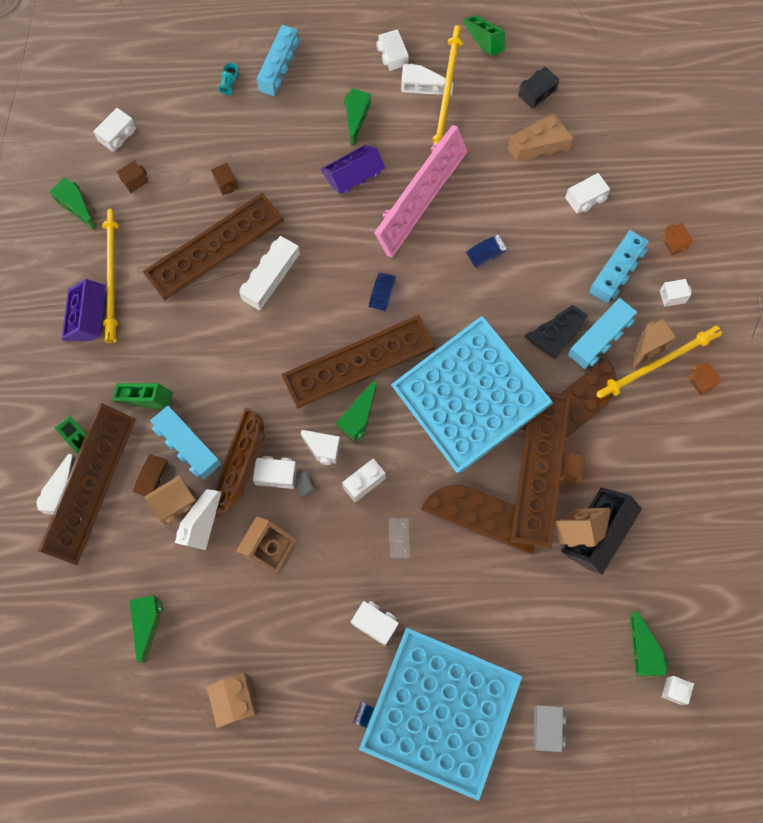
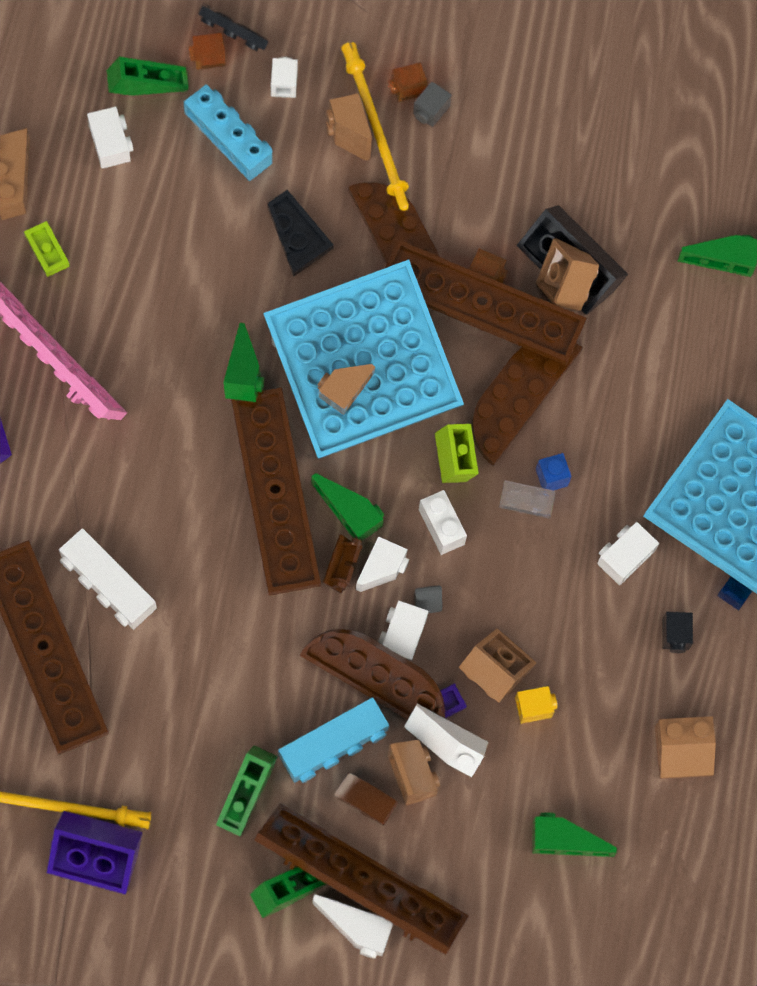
camera: 85 degrees left, 0 degrees up
clear blue slope [368,272,396,311] -> none
clear blue slope [466,234,508,268] -> none
medium azure brick [568,298,637,369] -> none
none -> lime plate [24,221,70,277]
none -> green slope [106,56,189,96]
none -> black wing [198,2,269,51]
none -> green slope [223,322,264,402]
none -> medium nougat slope [318,364,376,415]
none -> reddish brown hinge [323,534,363,593]
none -> dark grey brick [413,81,452,127]
none -> lime brick [435,424,479,483]
none -> dark purple tile [440,683,467,719]
none -> yellow brick [515,686,557,724]
none -> blue brick [536,453,572,493]
none -> black brick [662,612,693,653]

